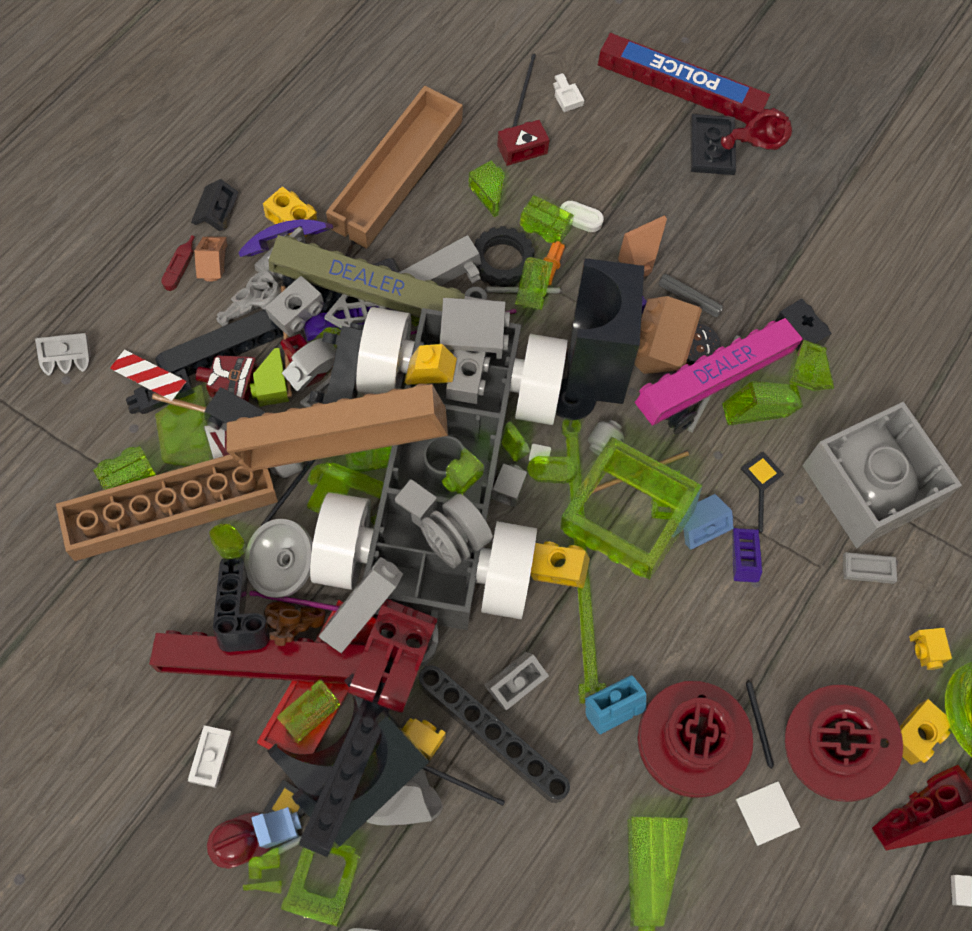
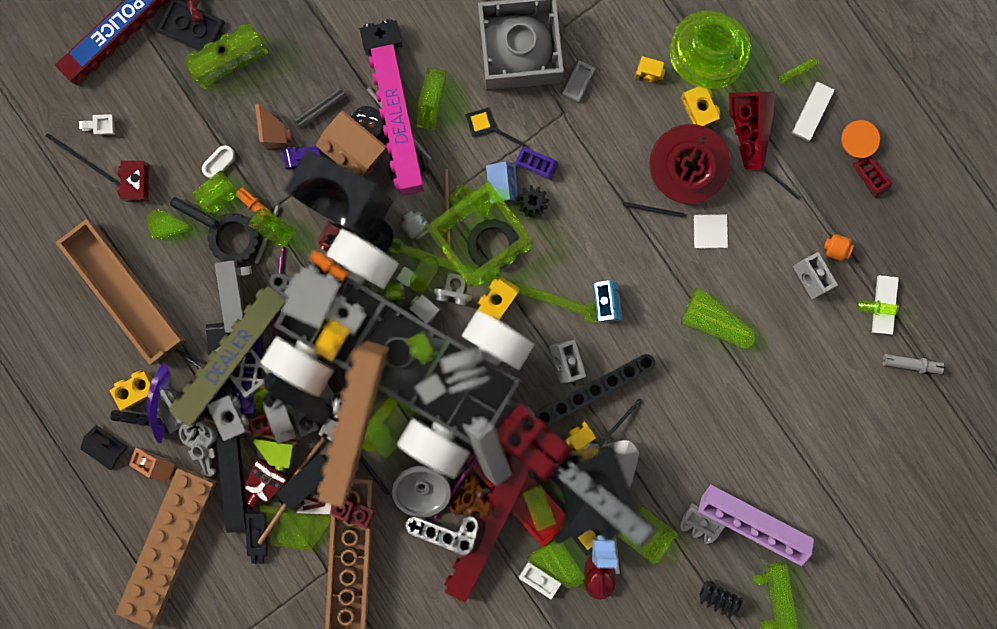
camera: 65 degrees left, 20 degrees up
light grey plate [35,333,91,376] -> none
clear neon green brick [93,446,156,490] -> none
sticker [110,349,186,401] -> none
dark red piece [161,235,195,291] -> none
clear neon green tile [209,524,246,559] -> none
clear neon green piece [243,847,282,893] -> none
dark red wheel [637,681,753,798] -> none
clear neon green slope [789,340,834,391] -> none
none -> black axle [110,410,149,426]
none -> medium nougat brick [115,467,218,629]
none -> black axle [170,197,219,229]
none -> clear neon green brick [183,23,269,89]
none -> orange pin [309,249,349,283]
none -> dark red slope [329,499,376,529]
none -> light grey bracket [434,273,472,306]
none -> black tyre [467,219,518,271]
none -> black gear [516,185,549,218]
none -> clear neon green slope [526,539,585,588]
none -> black axle [763,166,800,199]

